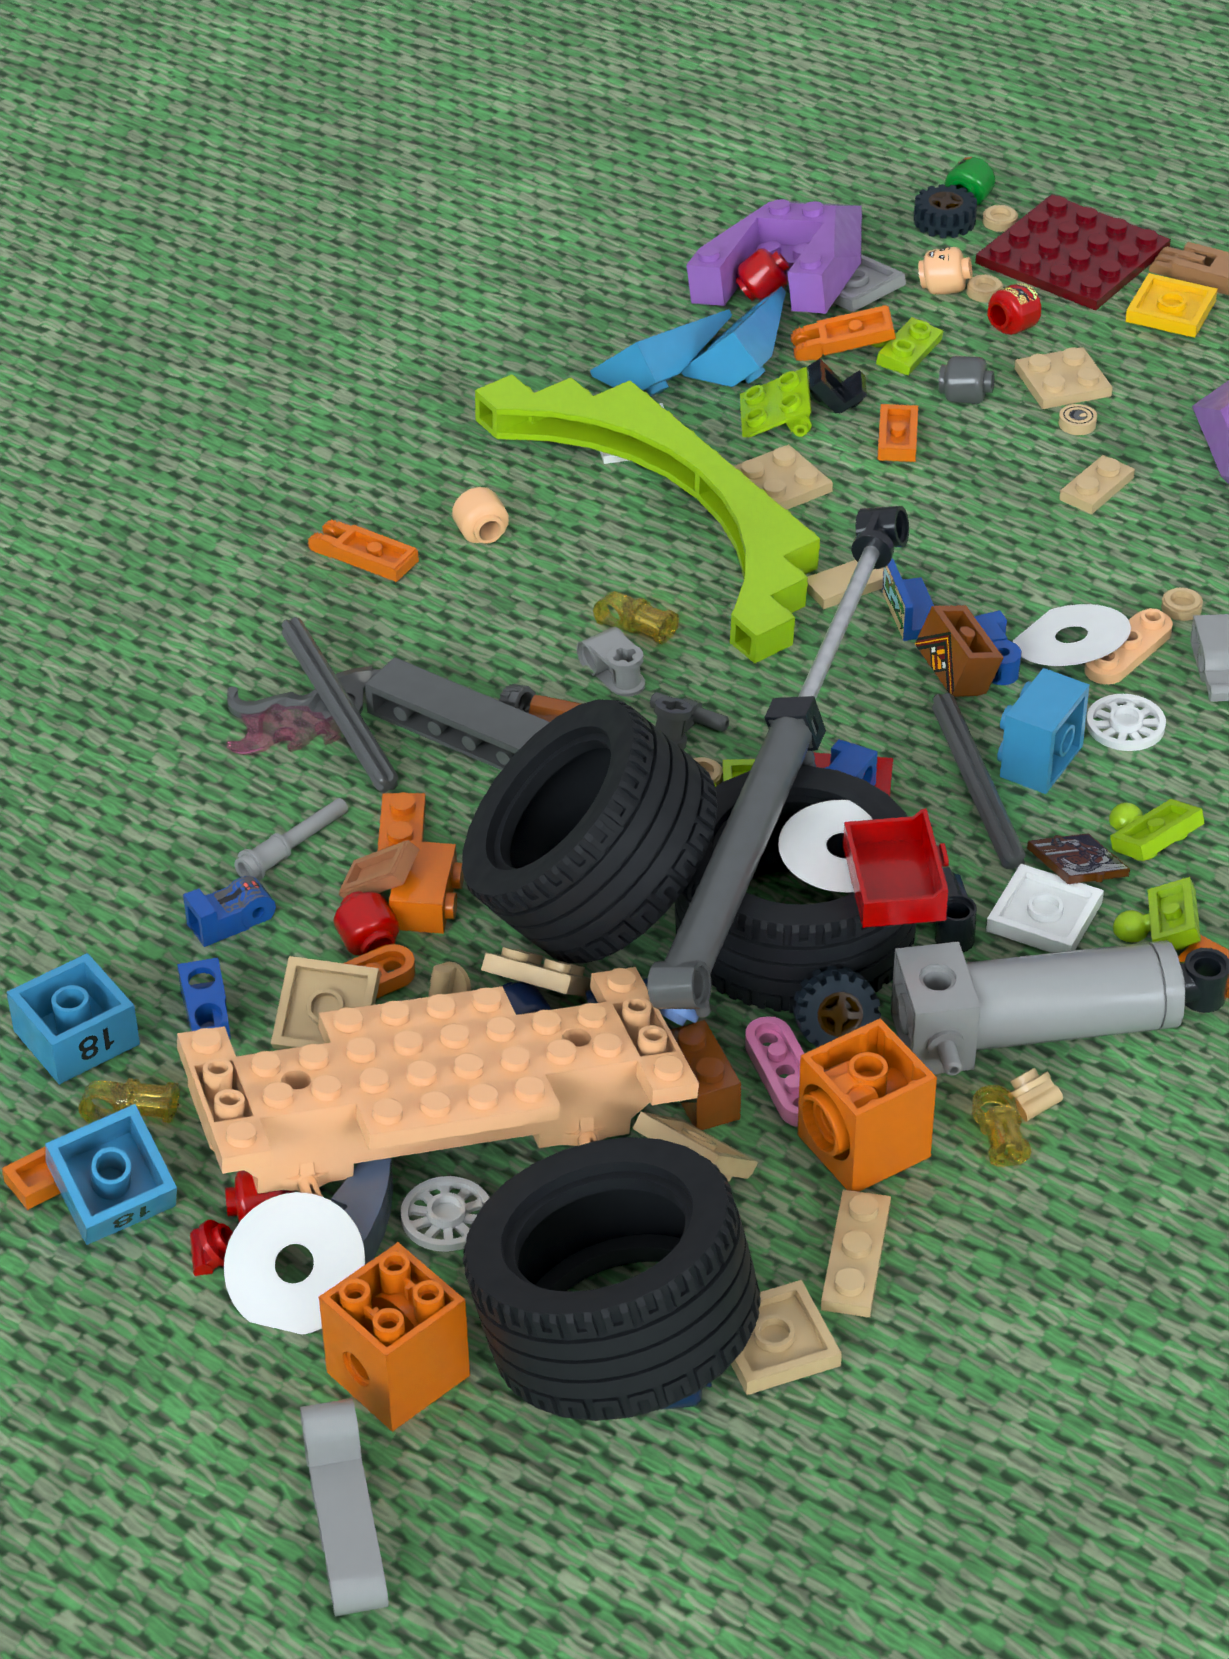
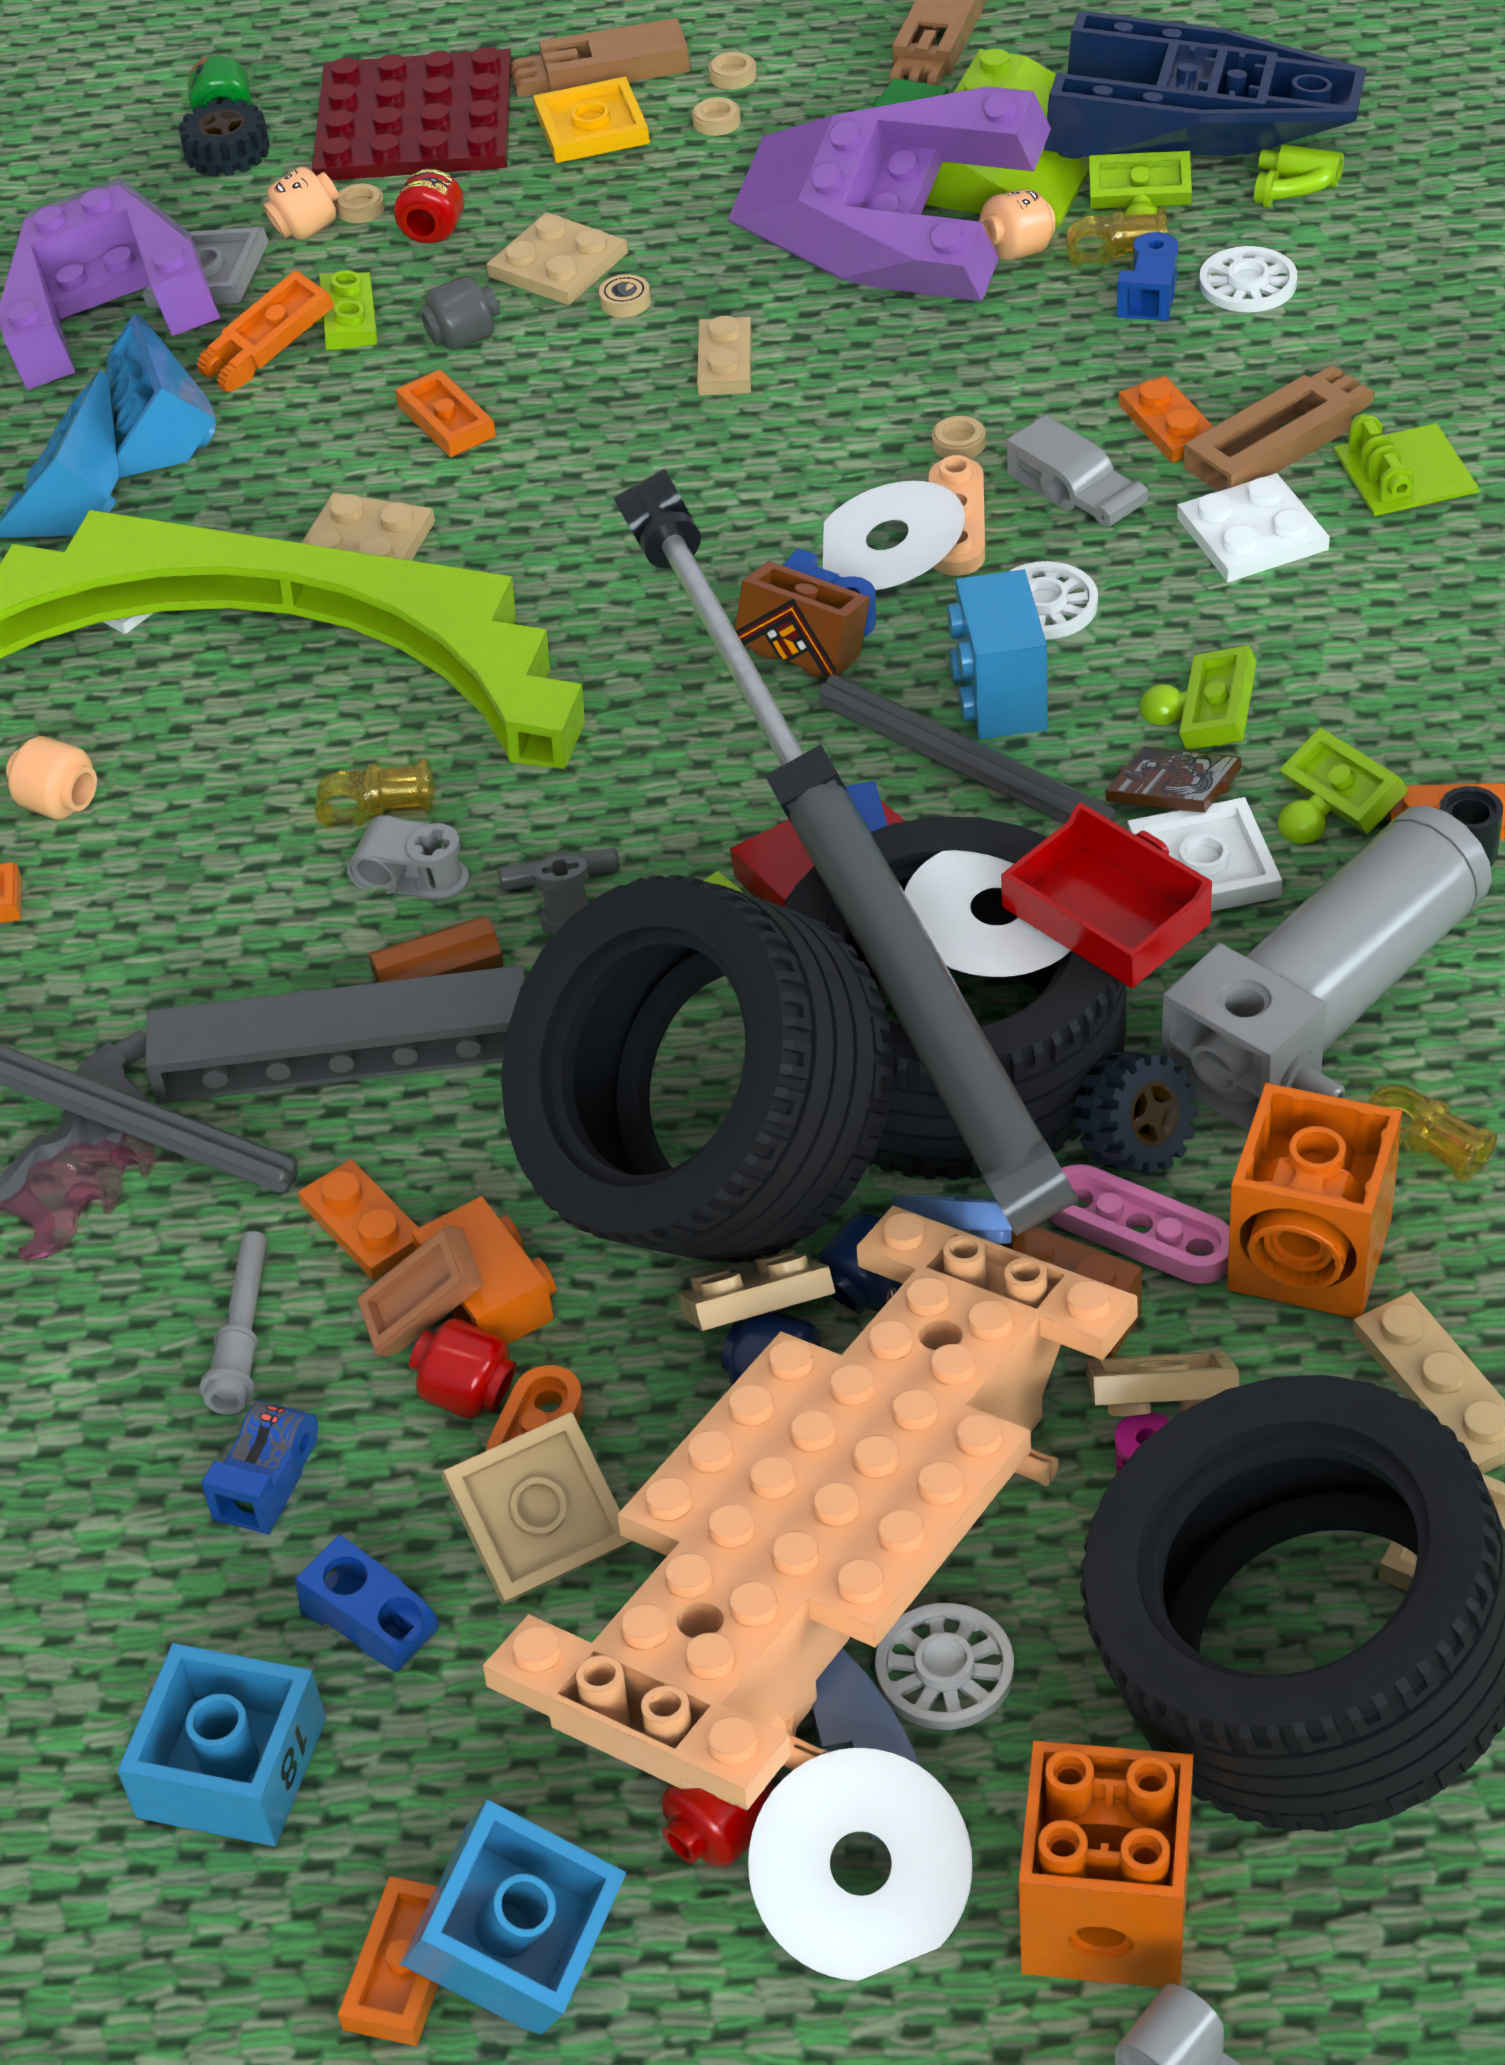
camera: 35 degrees left, 5 degrees up
clear yellow connector [78,1078,180,1123] -> none
red plate [190,1219,233,1276] -> none
tan plate [428,962,471,997] -> none
dark grey axle [499,684,536,713] -> none
red head [736,248,790,301] -> none
lime hinge [740,367,811,437] -> none
tan tile [807,560,884,609] -> none
black bracket [808,358,867,413] -> none
blue panel [882,558,934,641] -> none
tan tile [983,205,1018,232] -> none
tan plate [1007,1068,1063,1122] -> none

